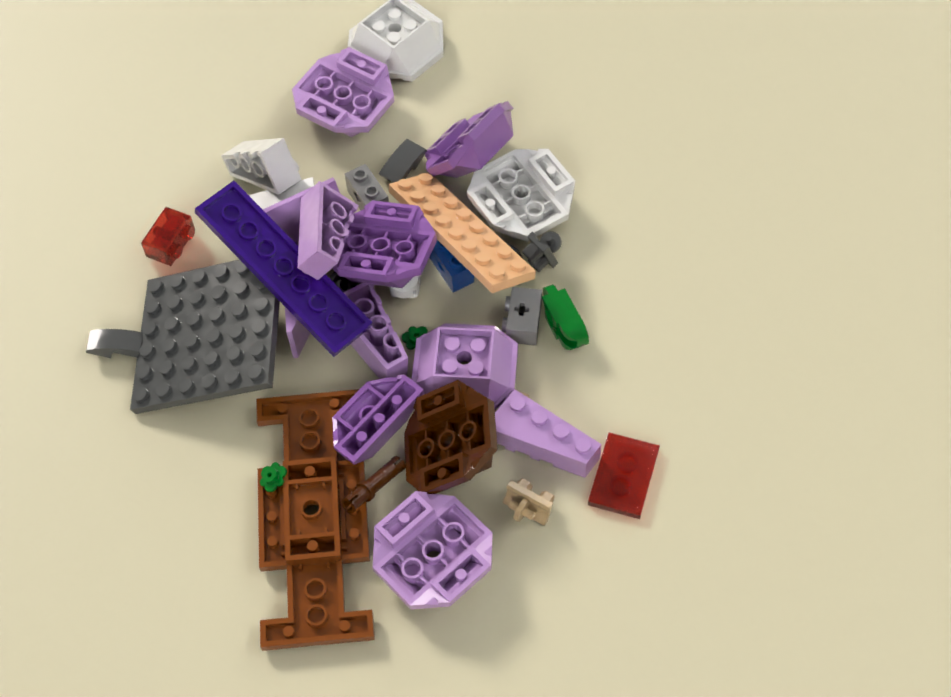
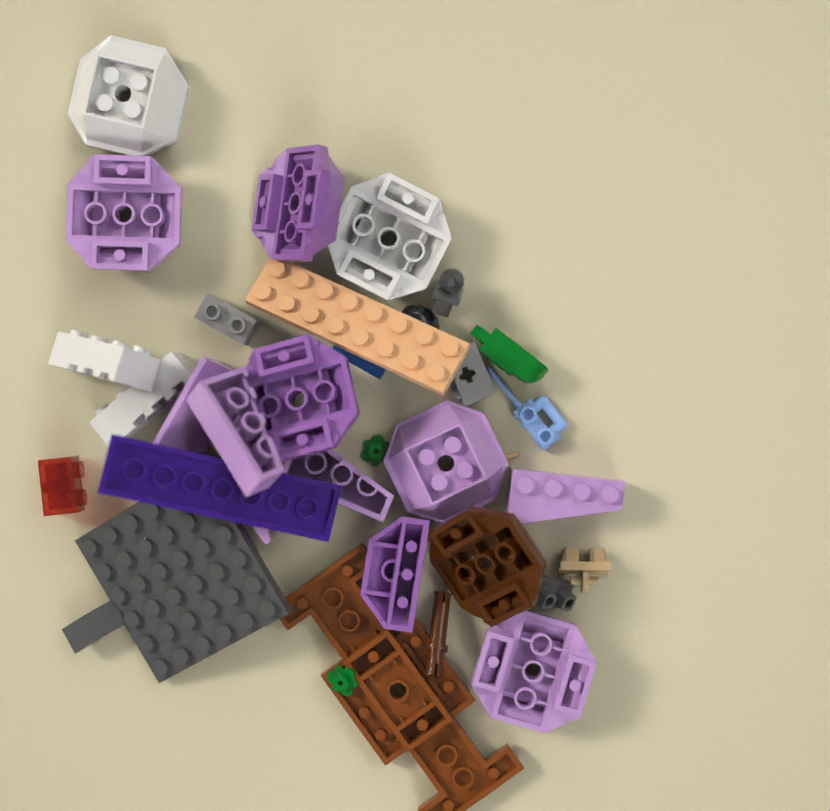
camera: 30 degrees left, 30 degrees up
dark grey slope [379,139,427,183] -> none
clear red tile [588,432,660,519] -> none
none -> light blue piece [486,366,567,451]
none -> dark grey hips [534,574,577,612]

